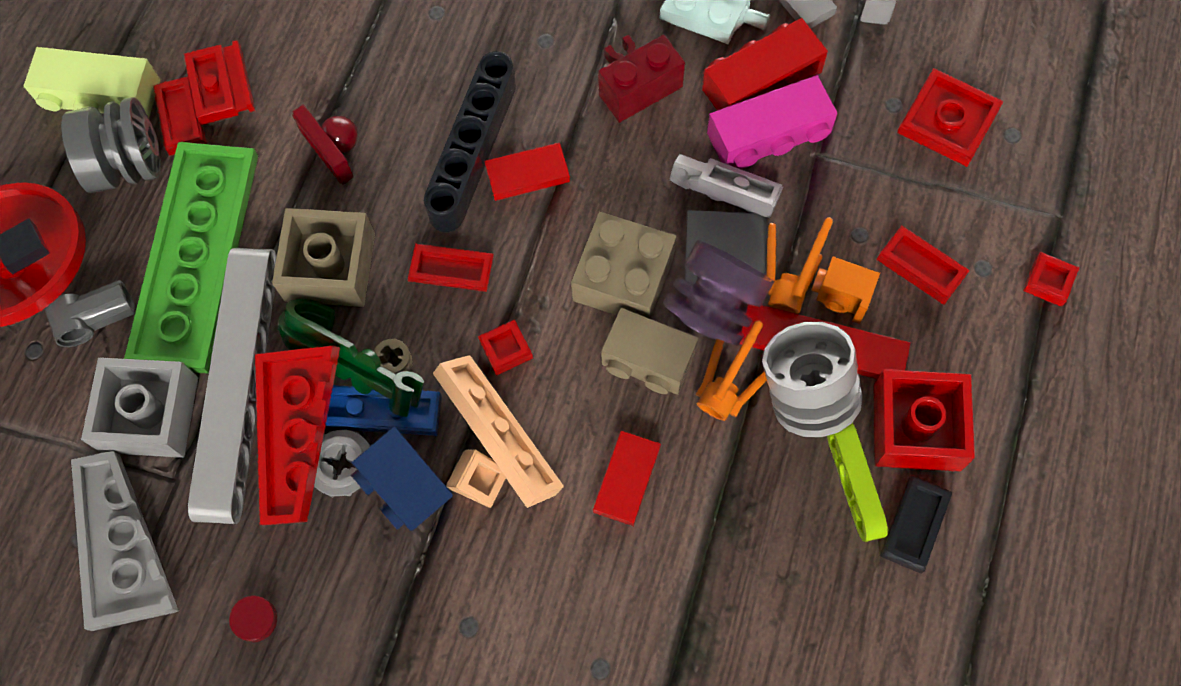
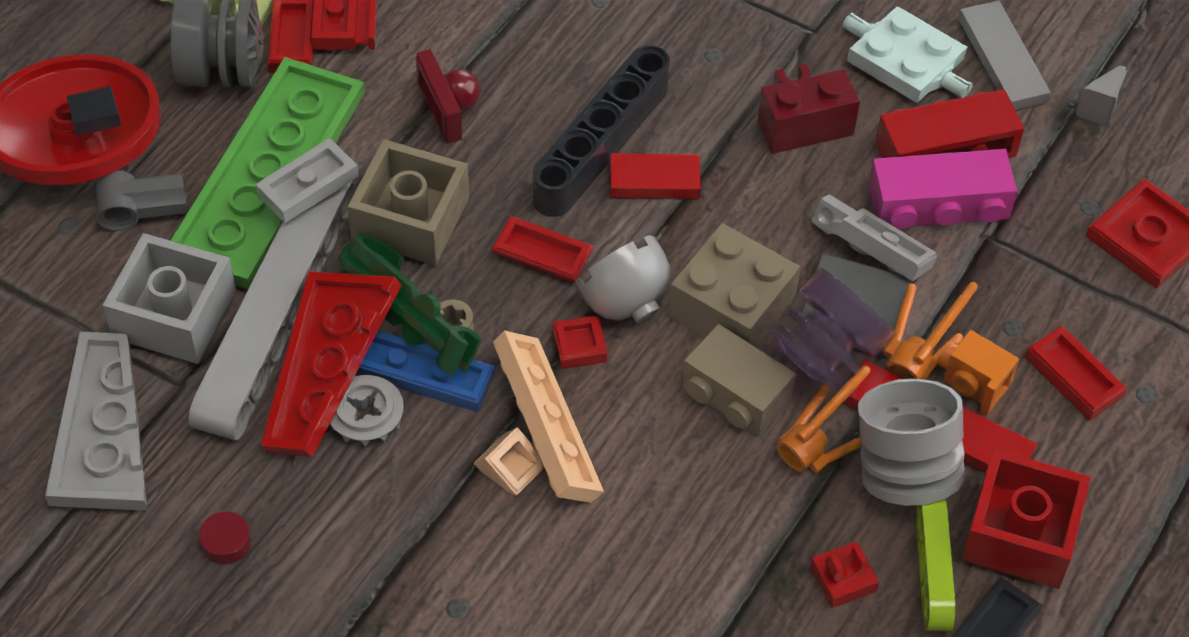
camera: 10 degrees right, 15 degrees down
dark blue brick [350,427,453,532] -> none
red tile [593,431,661,526] -> none
none -> light grey plate [256,138,359,223]
none -> light grey cylinder [575,235,671,323]
none -> red tile [810,541,879,608]

